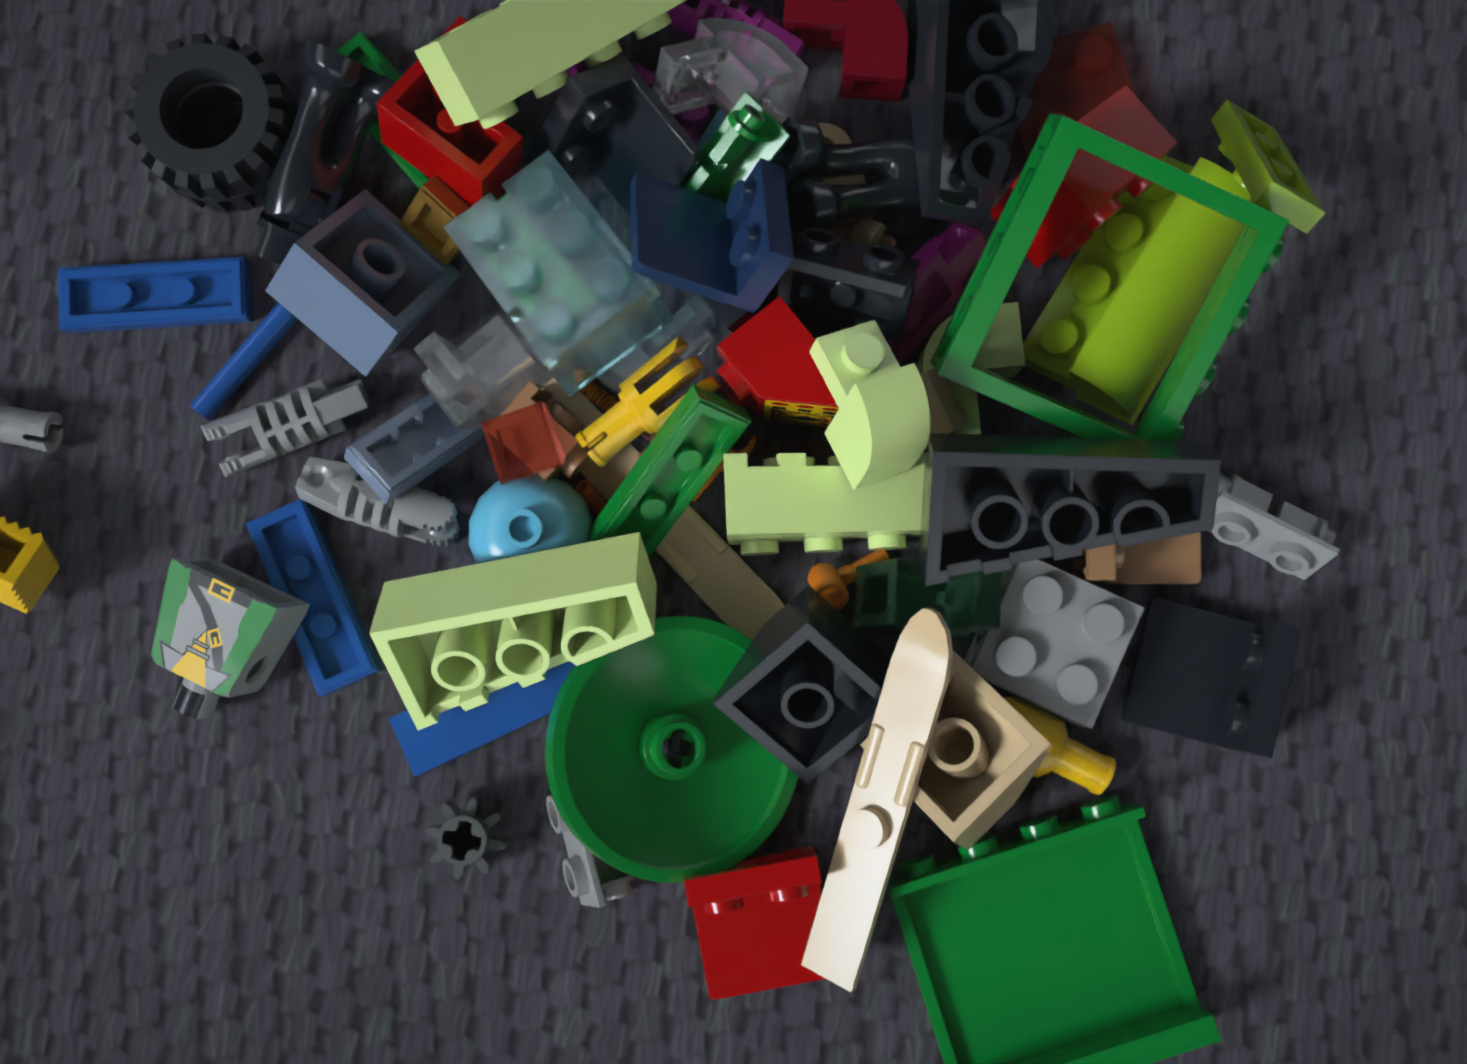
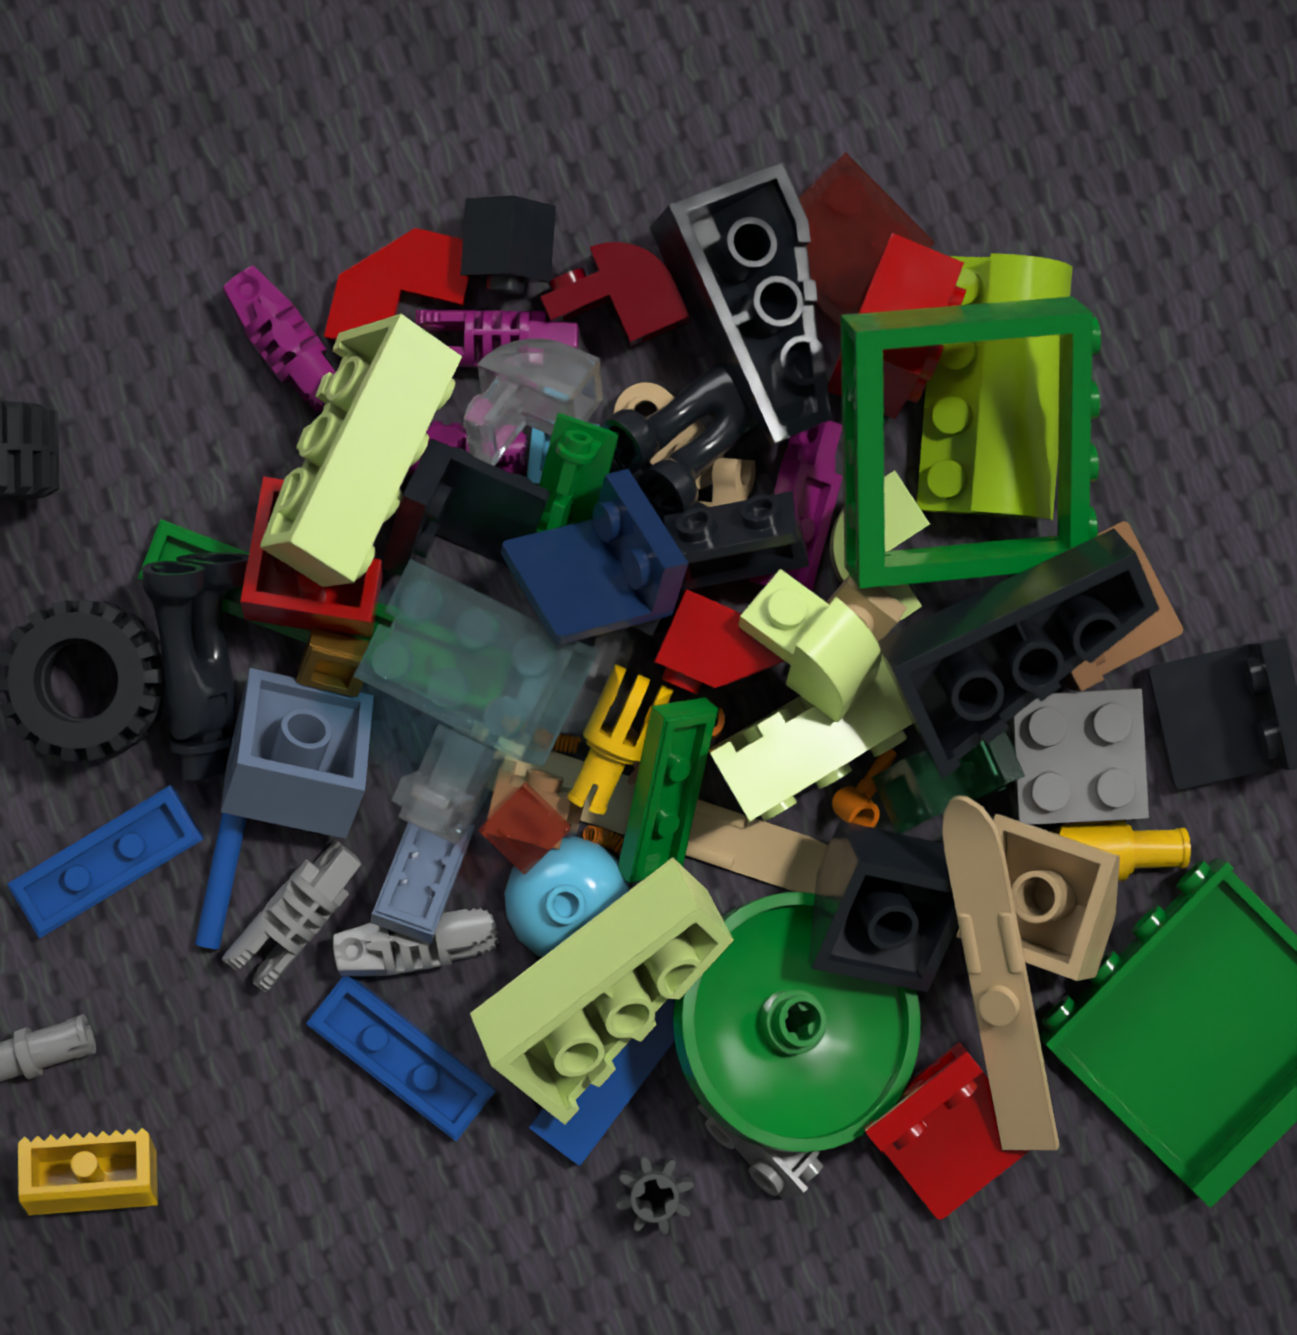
camera: 25 degrees left, 5 degrees up
torso [151,557,310,719] -> none
light grey hinge [1207,474,1340,580] -> none
lime plate [1211,99,1326,234] -> none

